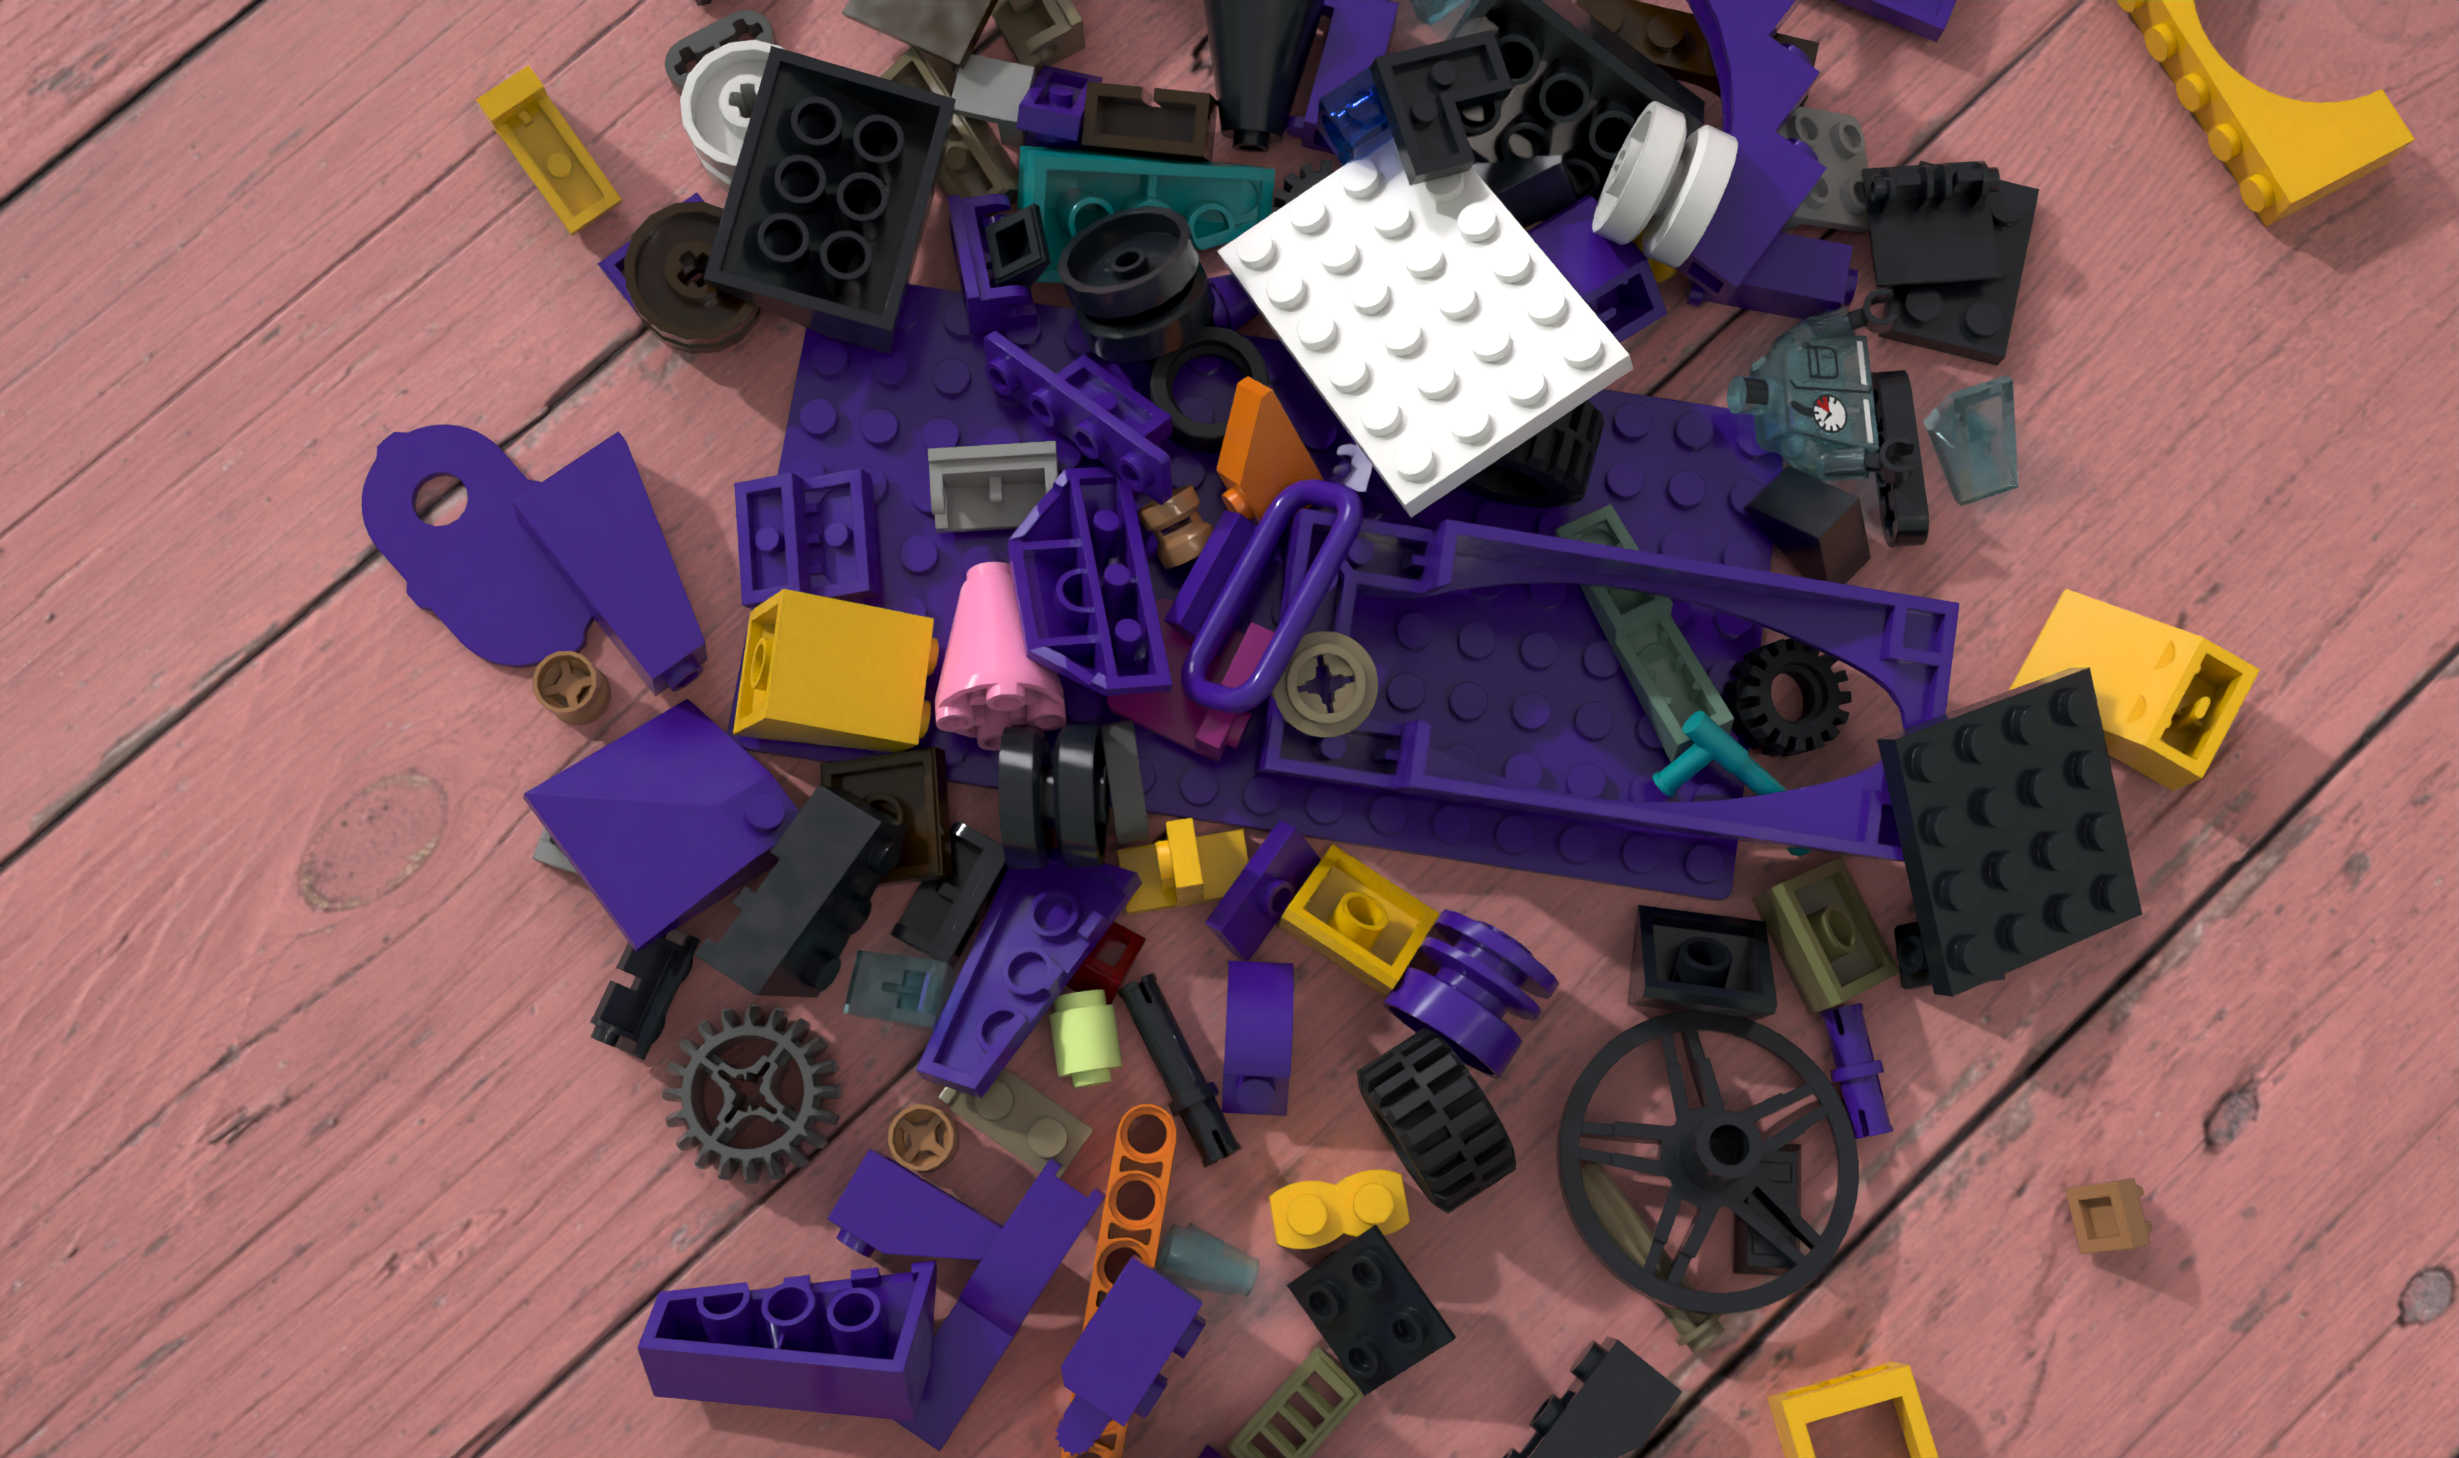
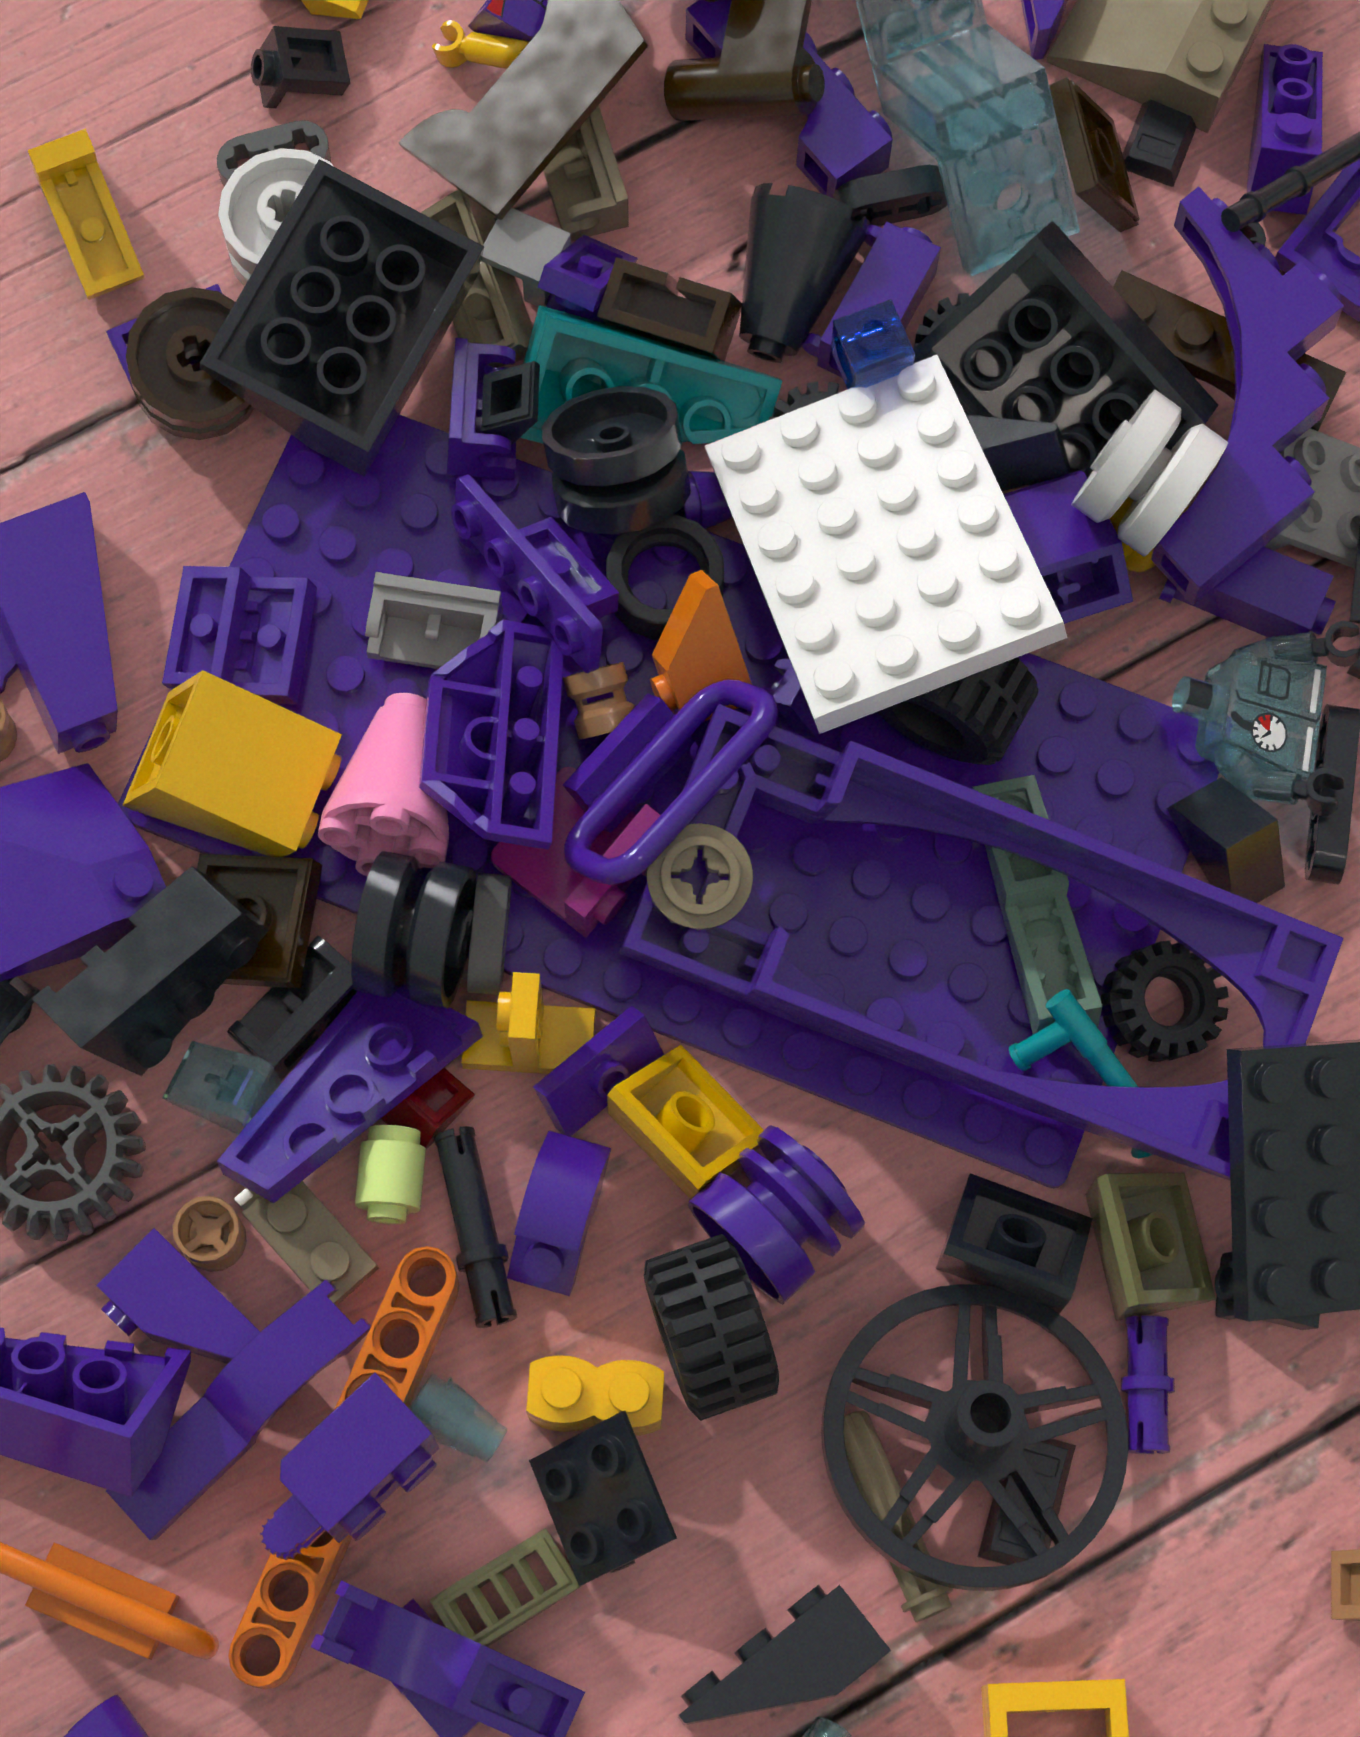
camera: 15 degrees right, 5 degrees down
black plate [1369,30,1513,186] -> none

